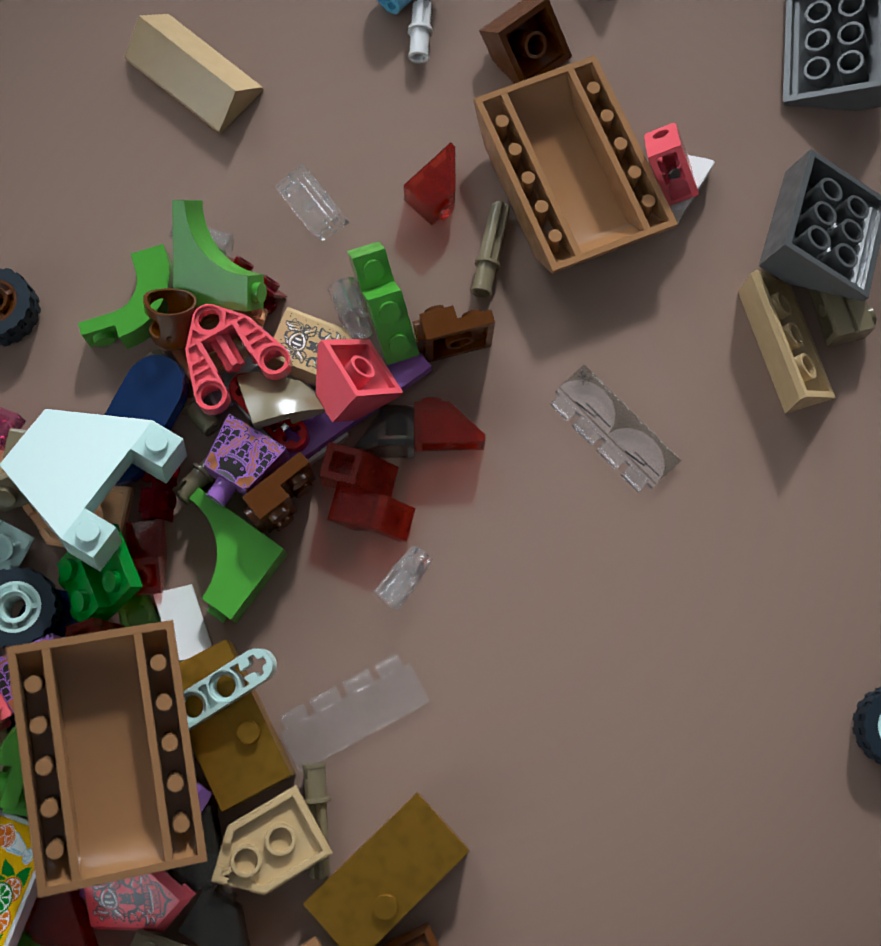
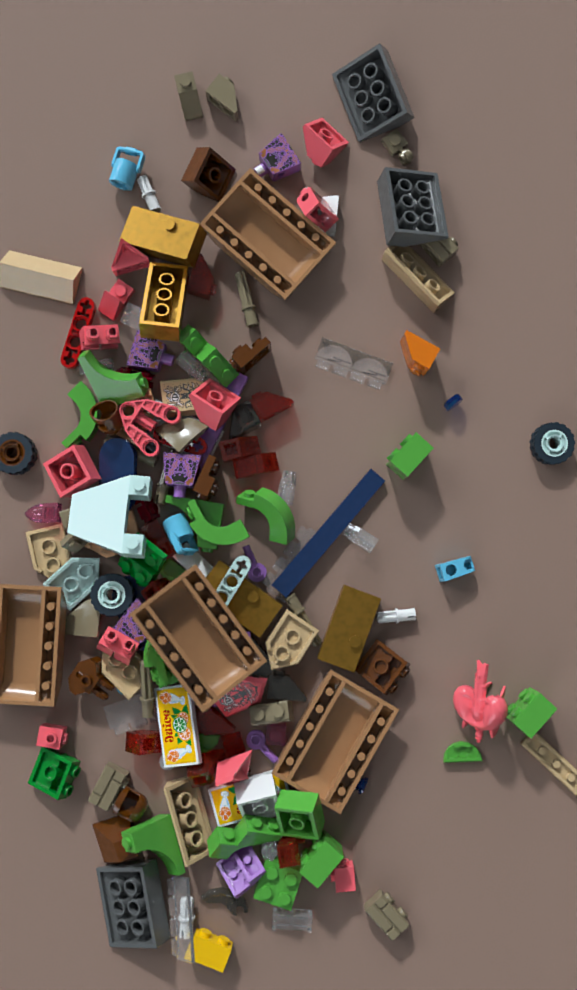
camera: 25 degrees left, 10 degrees up
none -> coral brick [43,445,102,498]
none -> red beam [60,297,96,370]
none -> coral hips [79,324,120,351]
none -> coral slope [98,279,135,321]
none -> coral slope [111,238,150,276]
none -> brick [119,206,207,268]
none -> torso [126,330,175,372]
none -> pearl gold brick [139,262,188,342]
none -> medium azure piece [162,513,199,555]
none -> bright green arch [186,499,250,545]
none -> bright green arch [236,487,295,545]
none -> medium lavender plate [242,545,267,582]
none -> torso [254,133,301,181]
none -> dark blue tile [271,469,385,597]
none -> coral slope [303,118,349,168]
none -> clear hinge [343,523,379,554]
none -> white axle [377,608,416,624]
none -> dark tan plate [381,129,414,165]
none -> bright green brick [386,432,433,480]
none -> orange slope [400,330,440,376]
none -> medium azure leg [435,556,475,582]
none -> clear blue tile [444,394,463,411]

